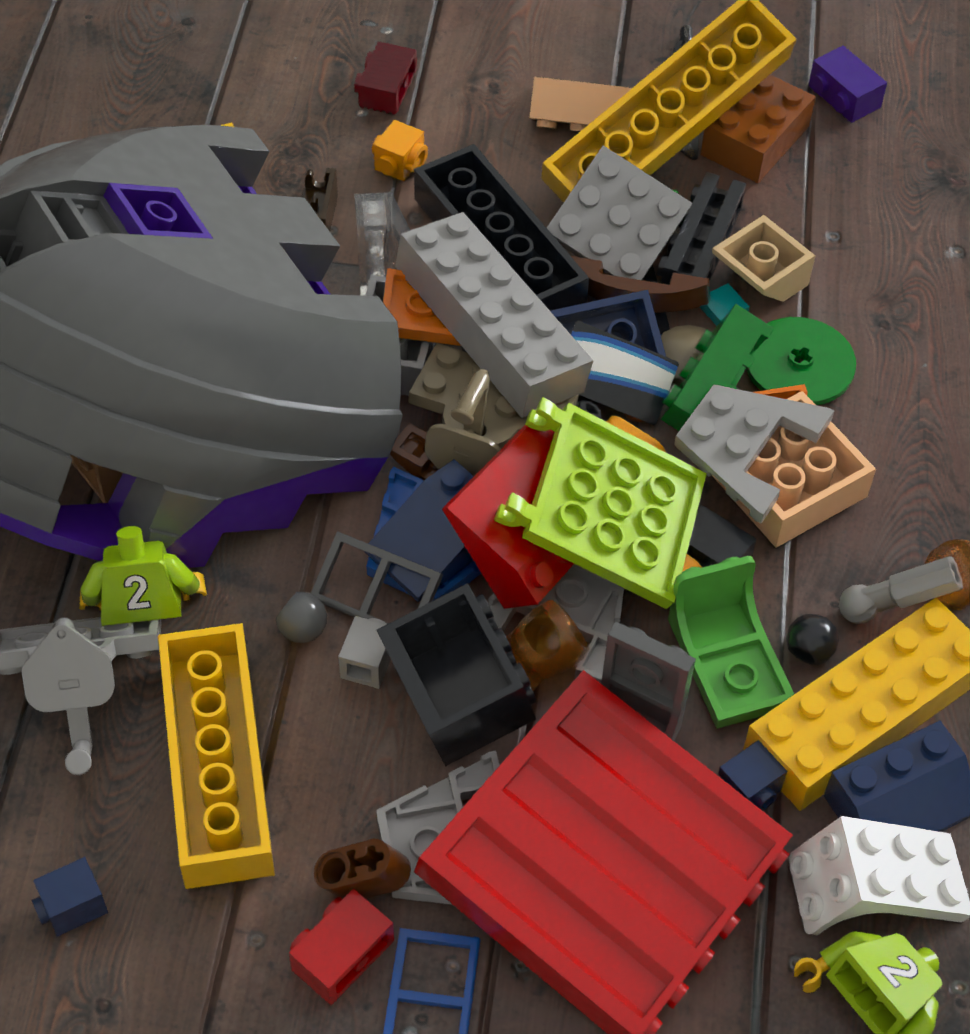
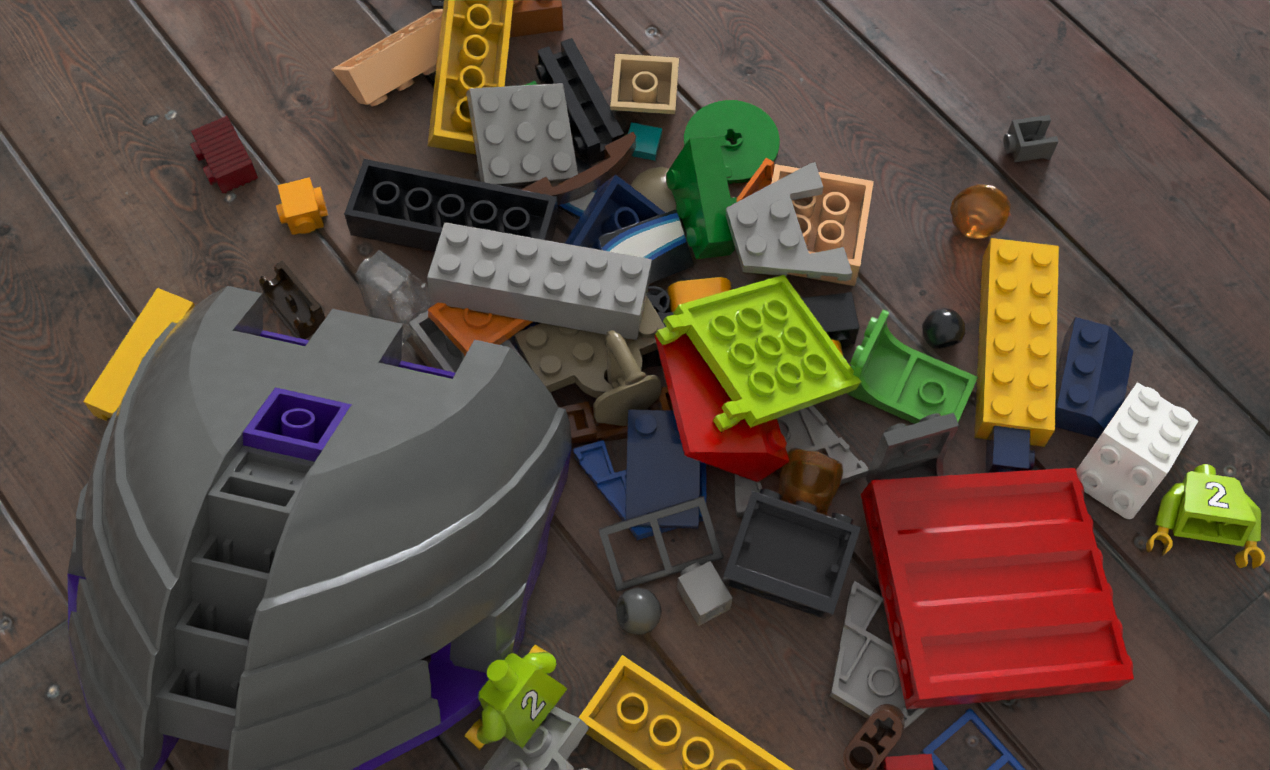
camera: 45 degrees left, 10 degrees up
light grey piece [839,556,963,624] -> none

